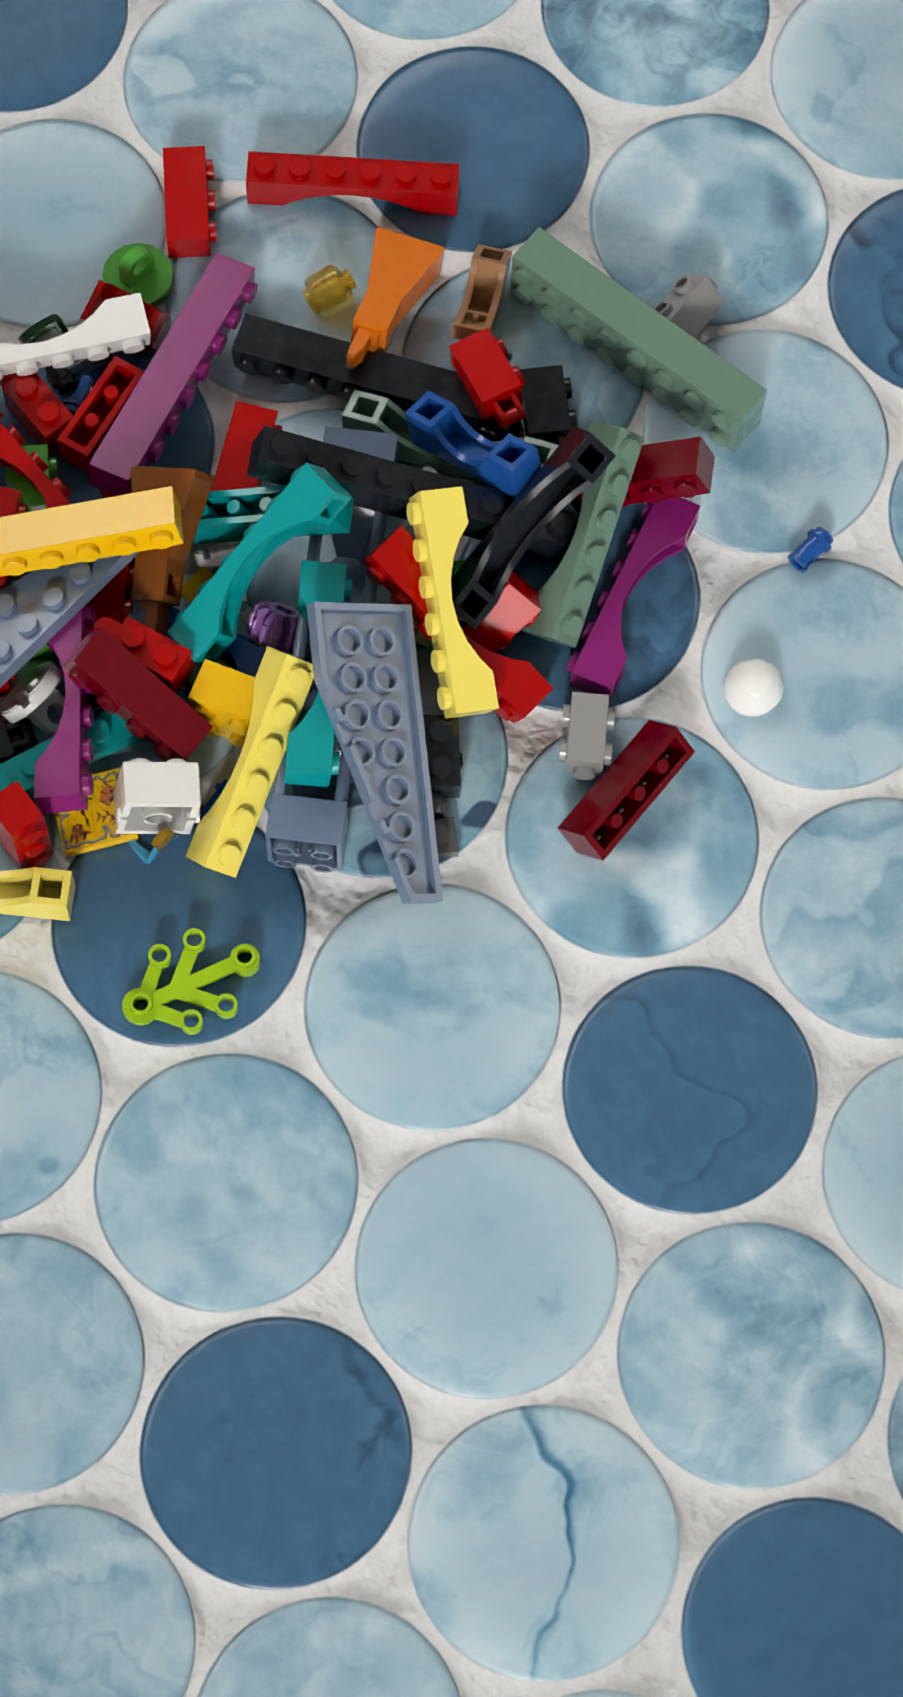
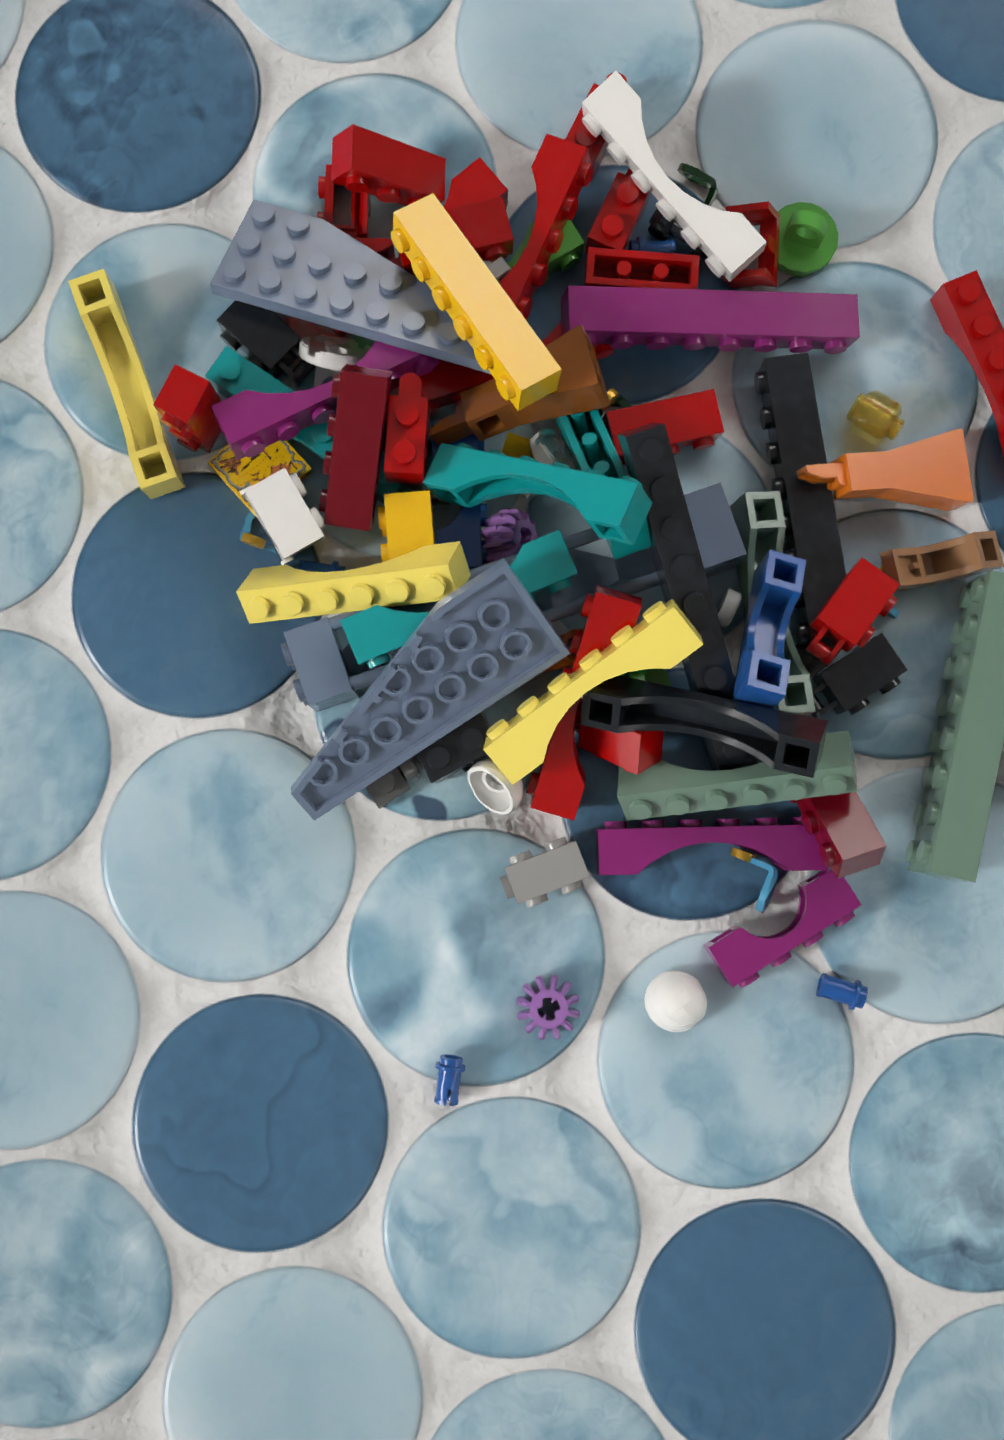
camera: 60 degrees right, 15 degrees up
lime plant [122,928,261,1035] -> none
red brick [163,146,217,258] -> none
dark red brick [557,720,695,861] -> none
none -> blue pin [434,1054,466,1106]
none -> white piece [467,758,523,815]
none -> medium lavender gear [516,974,580,1040]
none -> magenta arch [703,867,862,988]
none -> dark azure piece [730,847,779,913]

